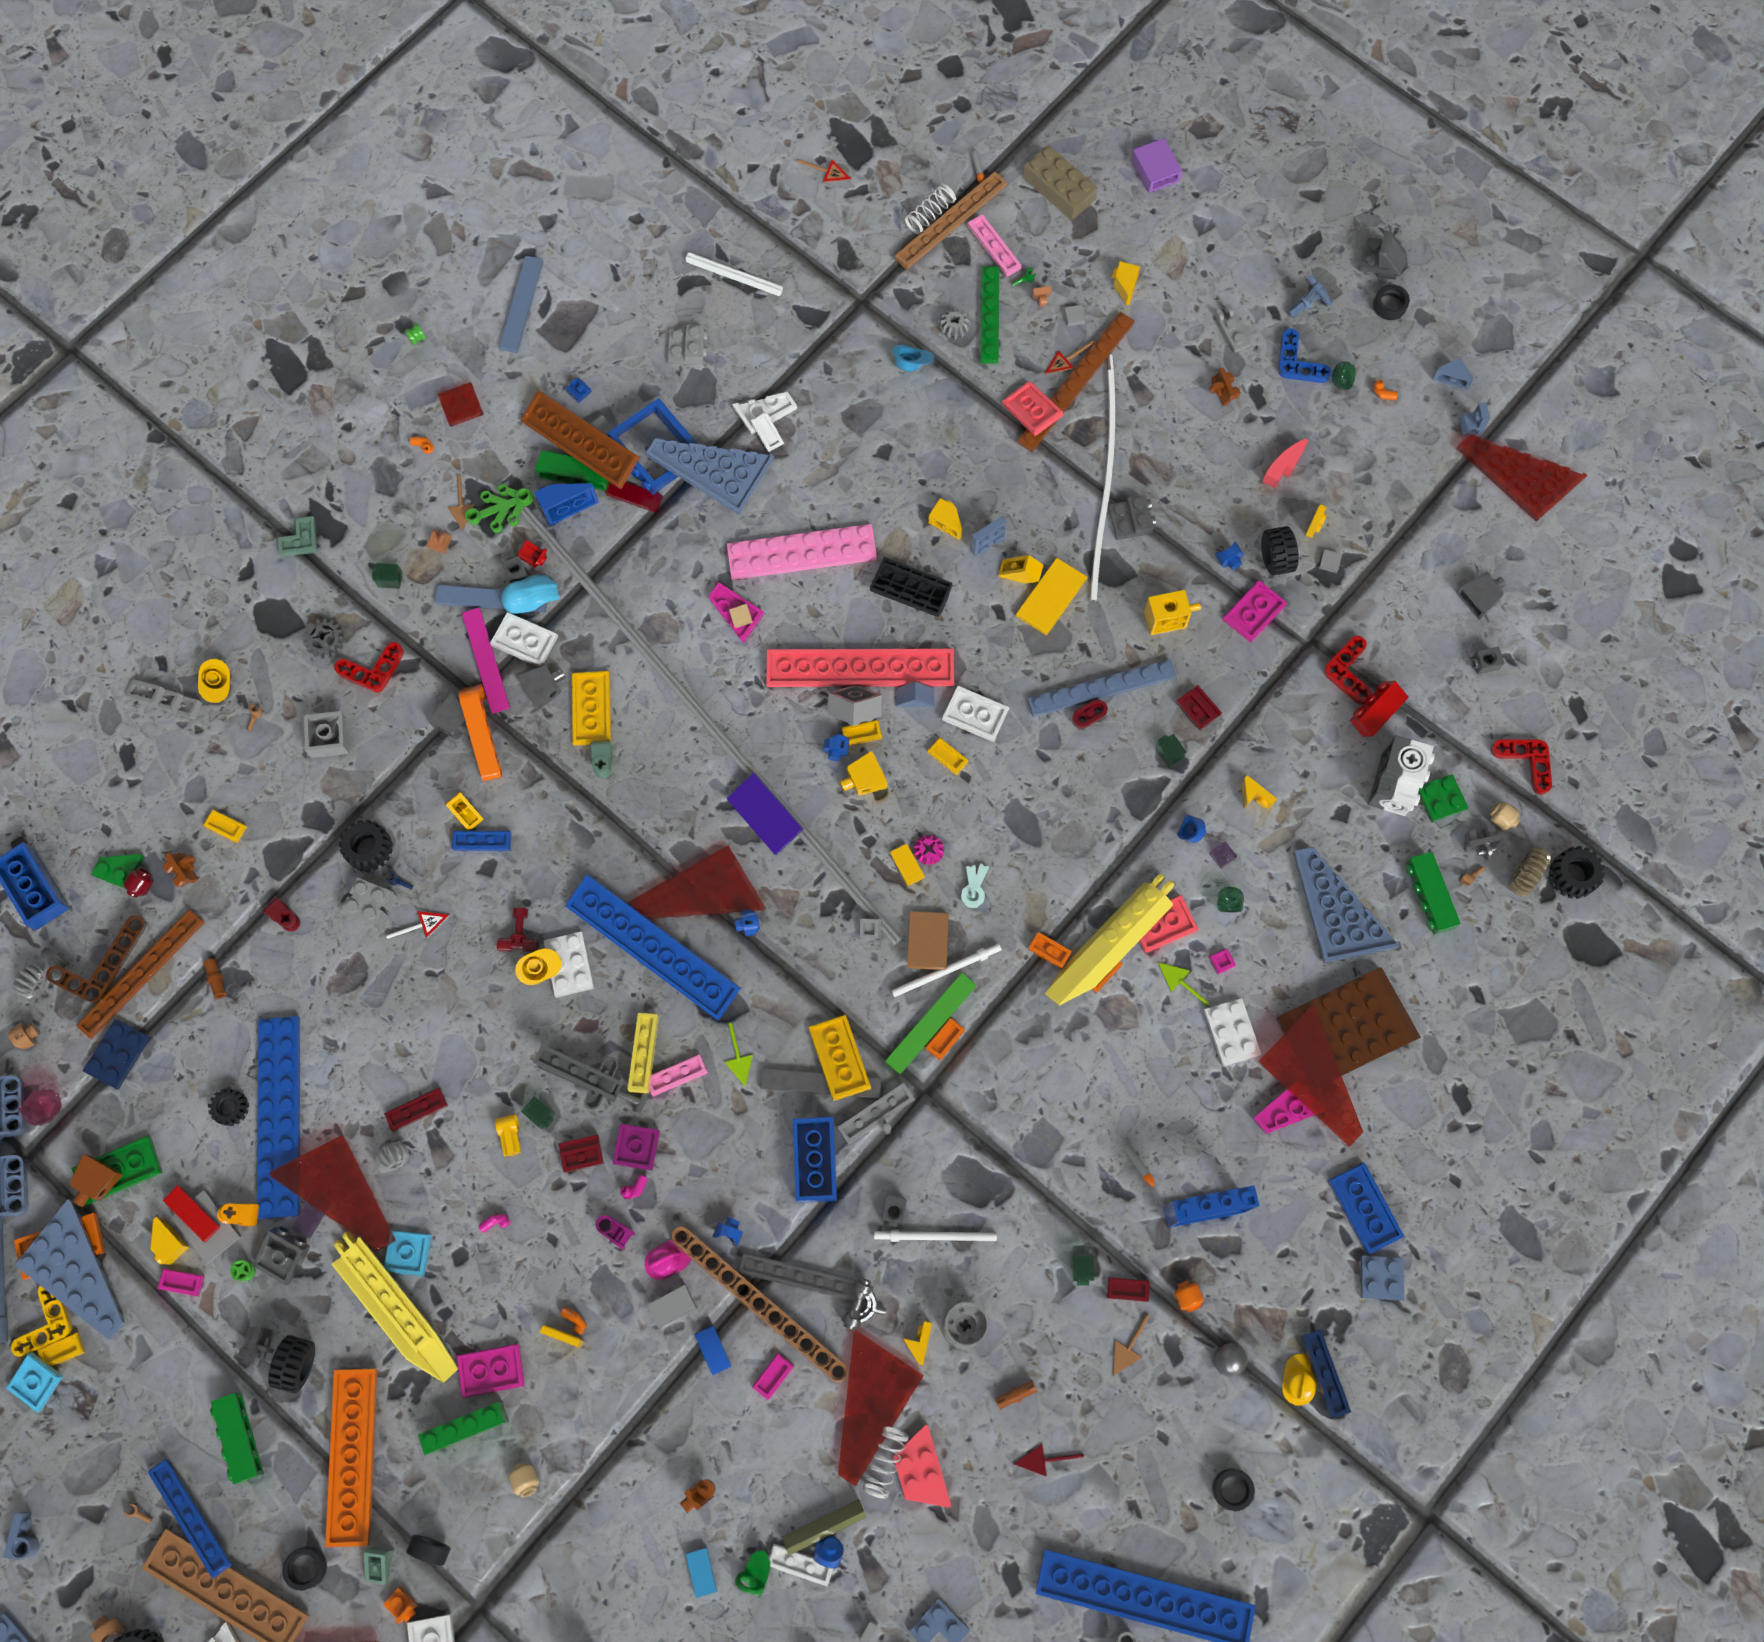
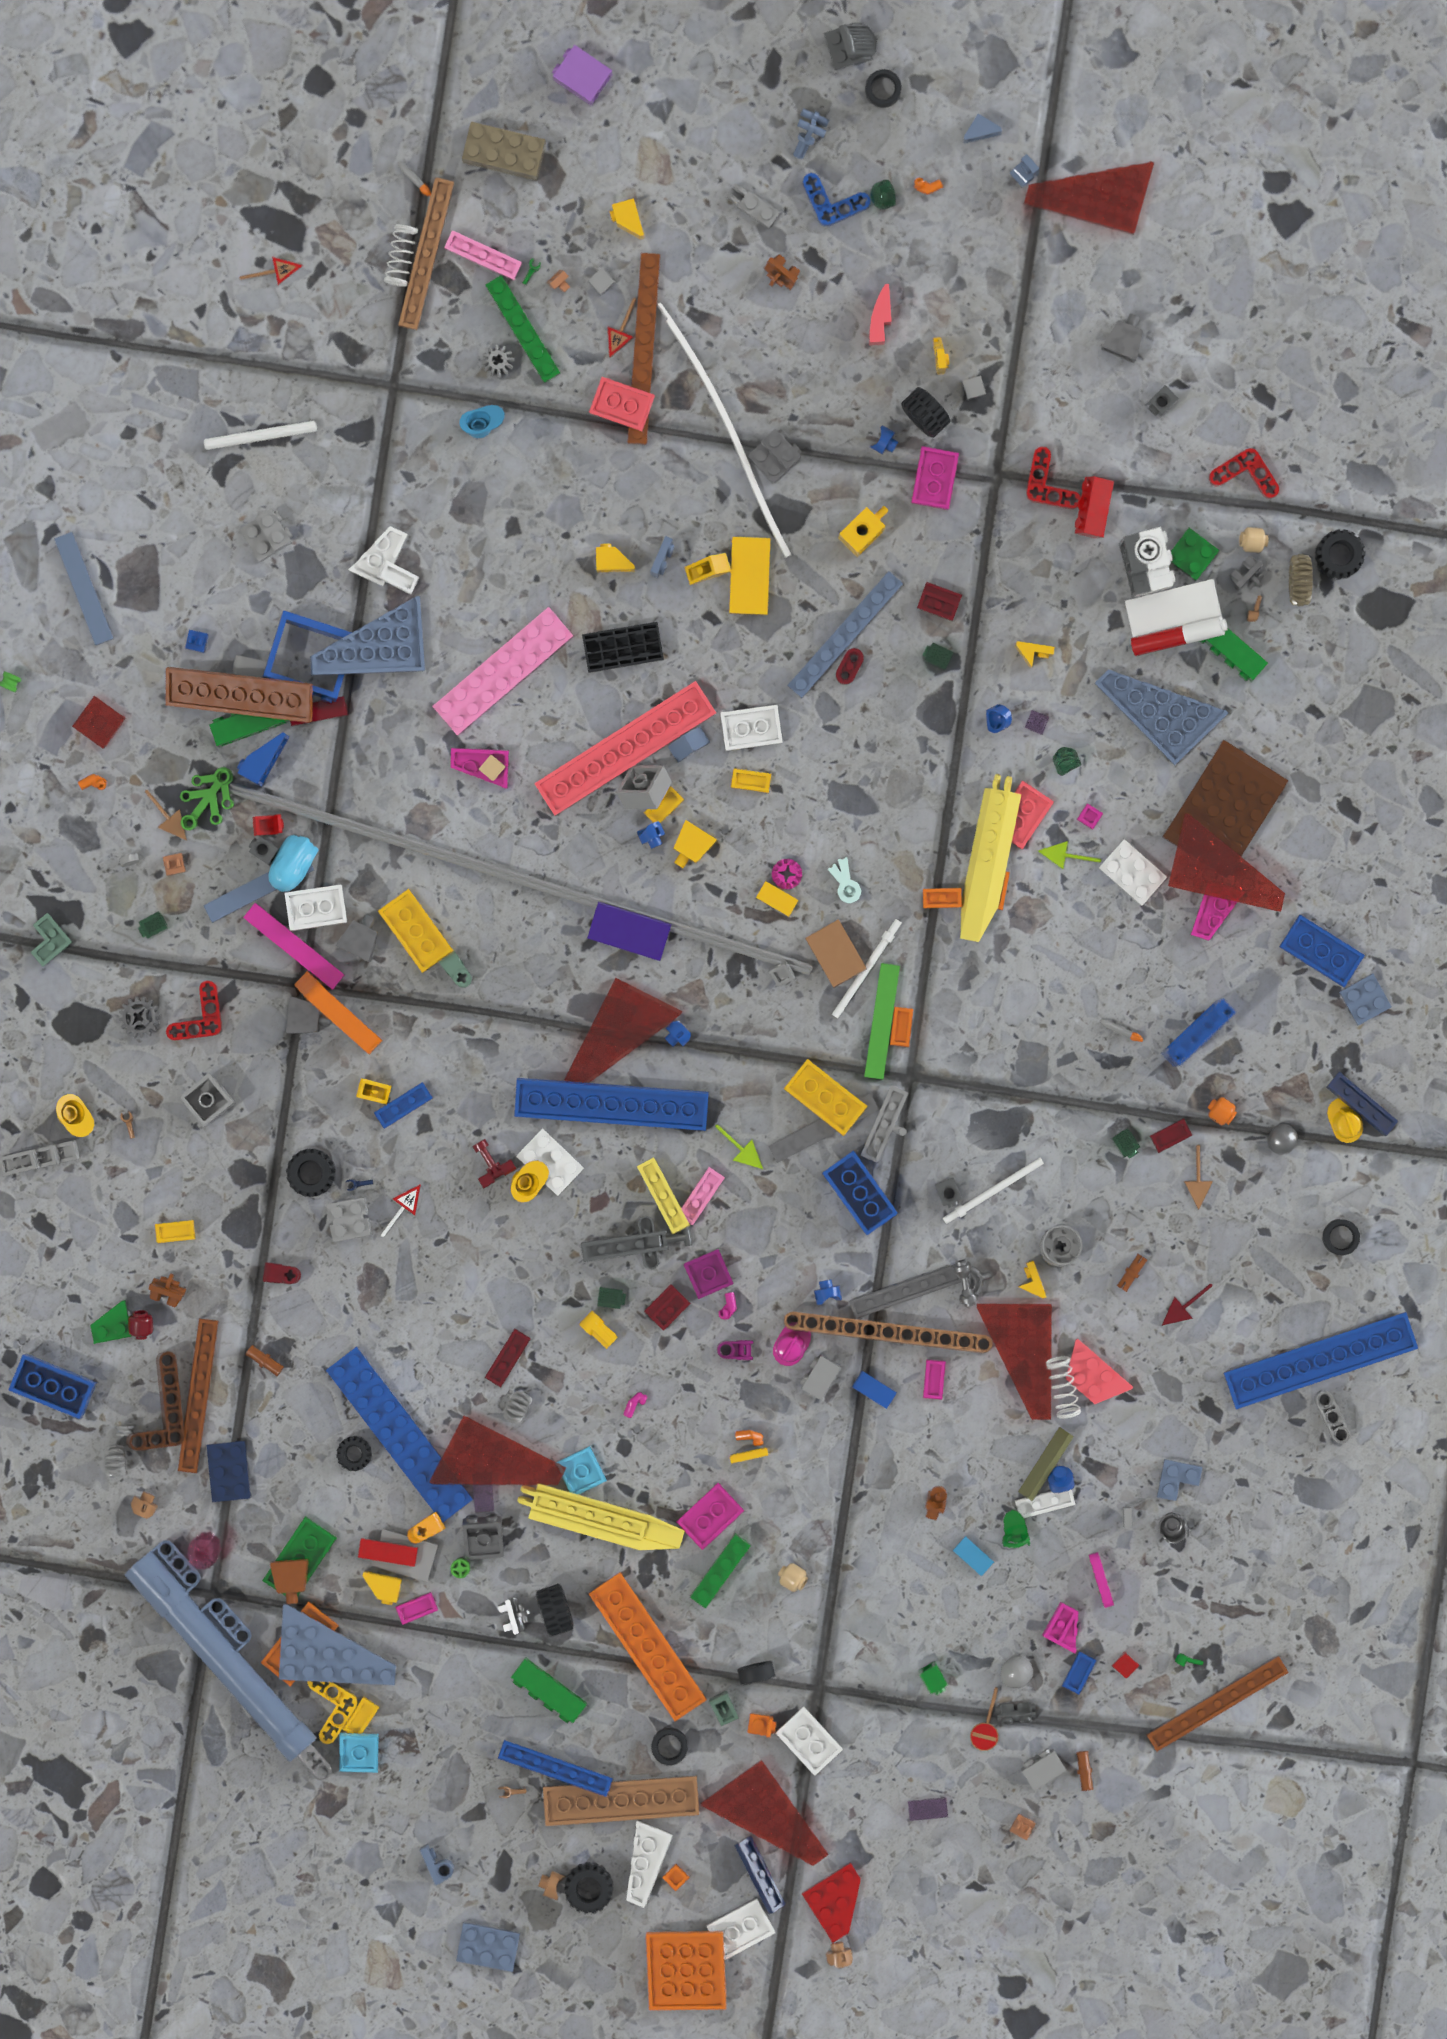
camera: 30 degrees left, 15 degrees up
none -> white door [1125,579,1228,656]

